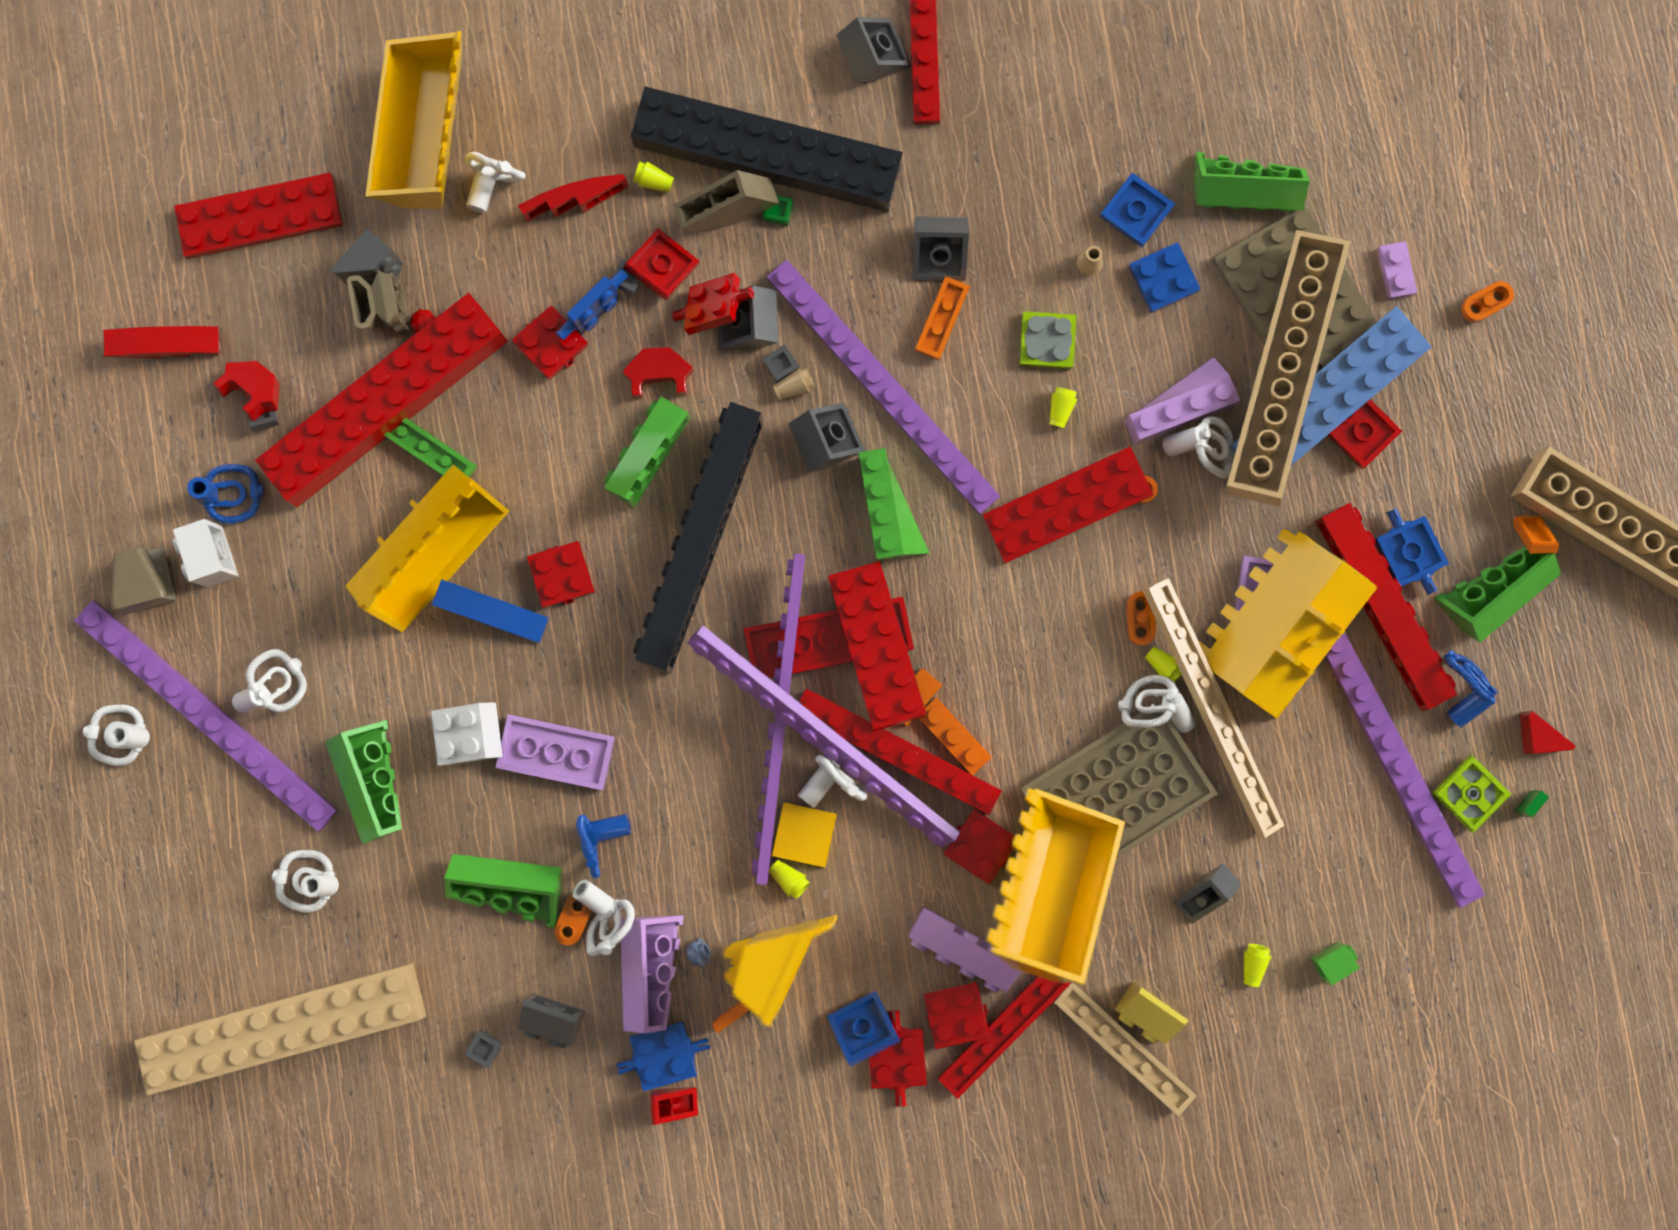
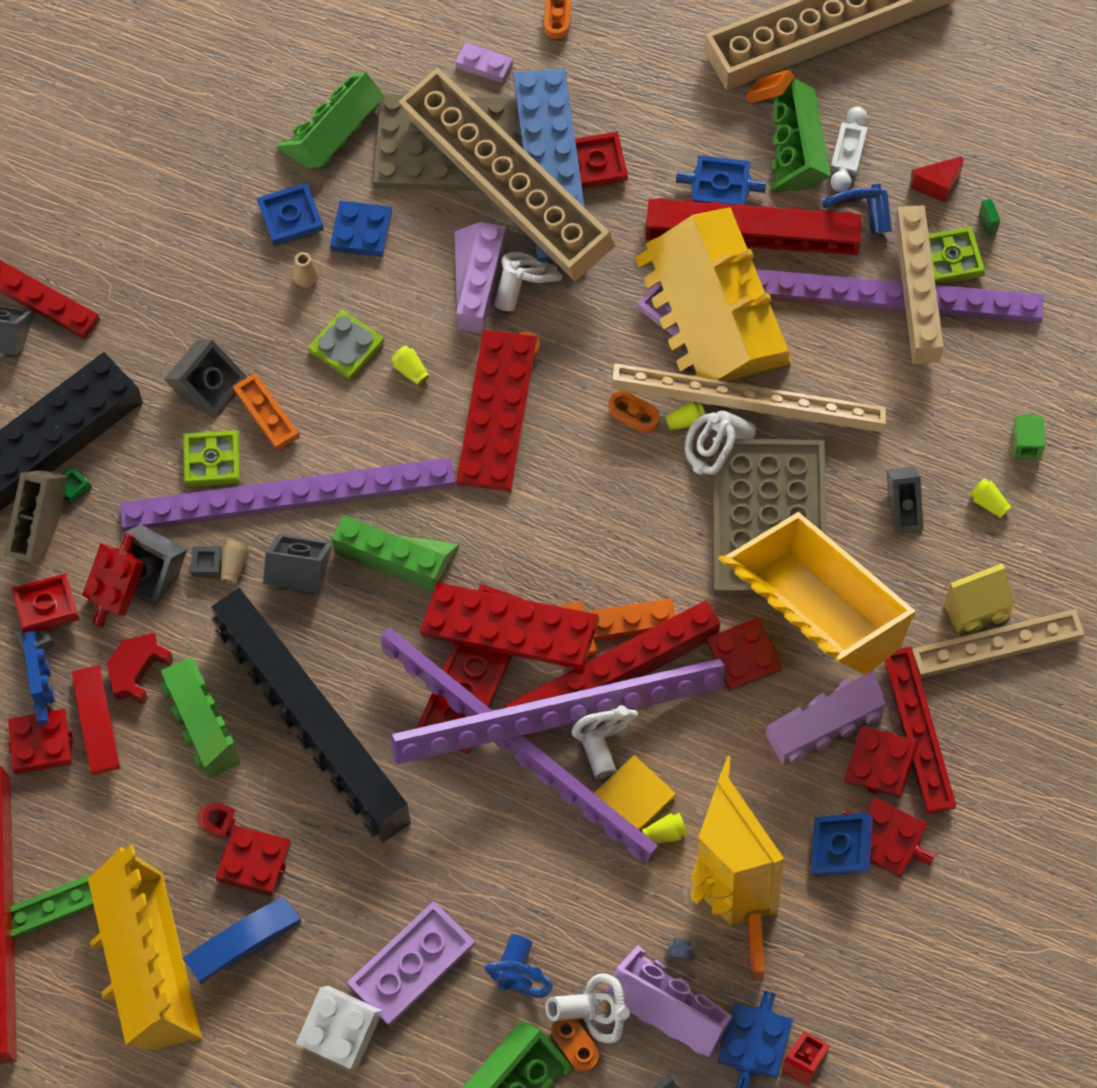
camera: 55 degrees left, 20 degrees down
none -> red slope [72,665,121,776]
none -> lime piece [183,430,241,487]
none -> red plate [197,803,236,838]
none -> white plate [830,106,868,192]
none -> tan brick [895,205,944,364]

